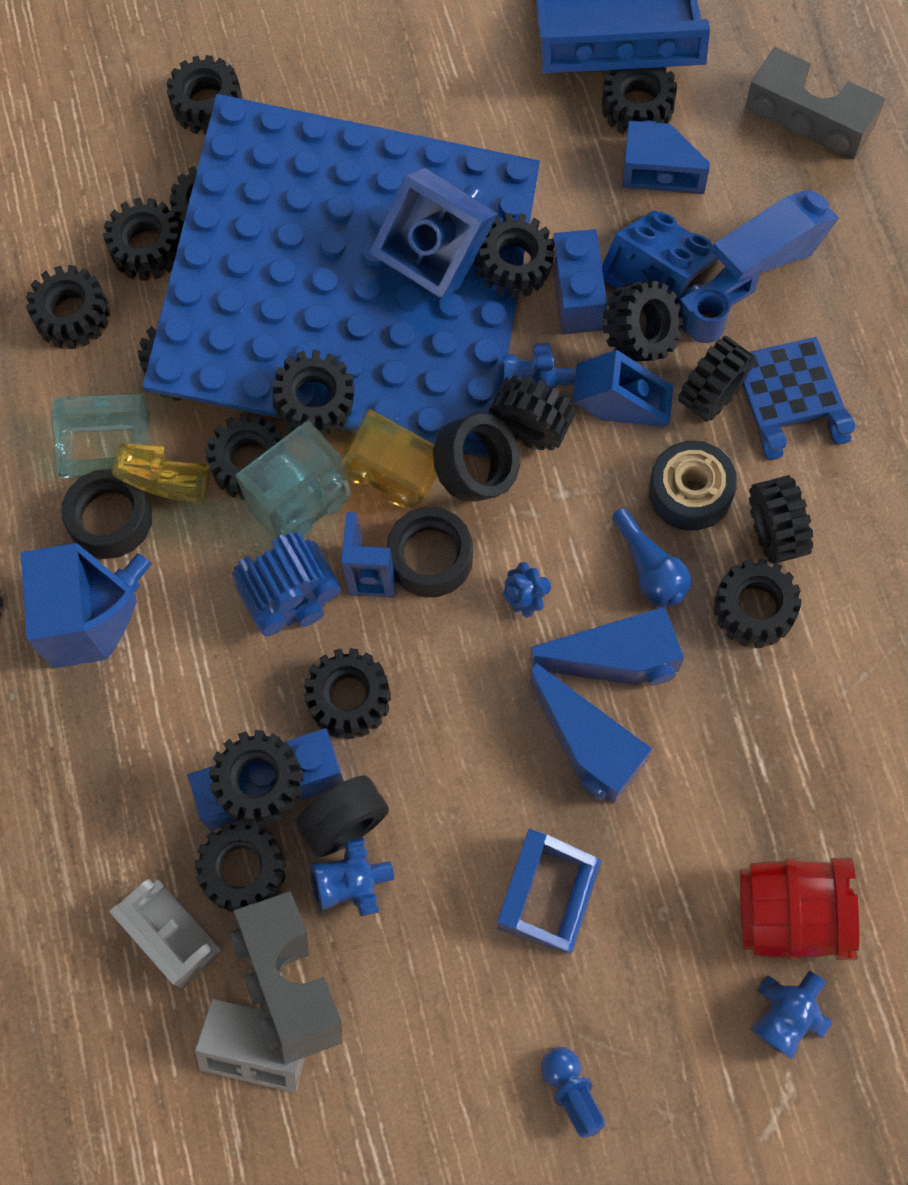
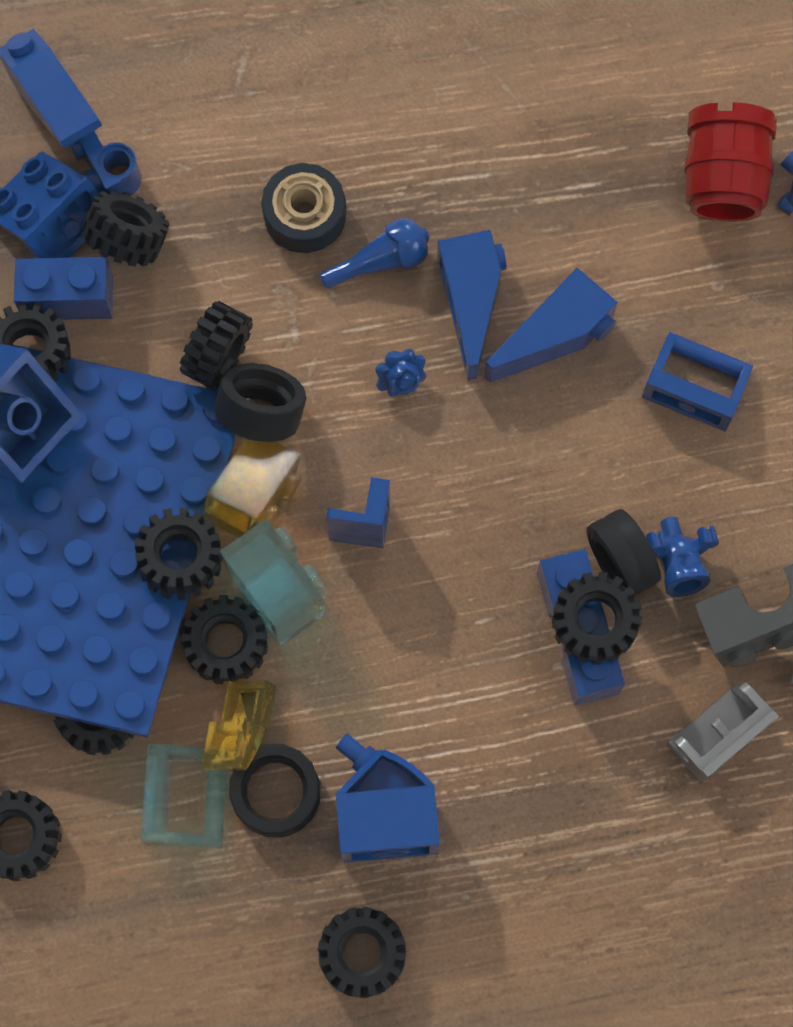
camera: 90 degrees left, 5 degrees up
black tyre [195,821,286,913] -> none
blue brick [232,531,342,636] -> none
black tyre [304,648,391,739] -> none
black tyre [387,506,473,598] -> none
blue piece [503,343,575,390] -> none
blue slope [572,350,673,427] -> none
black tyre [678,335,756,422] -> none
black tyre [714,559,802,648] -> none
blue flag [741,337,855,460] -> none
black tyre [749,475,814,564] -> none

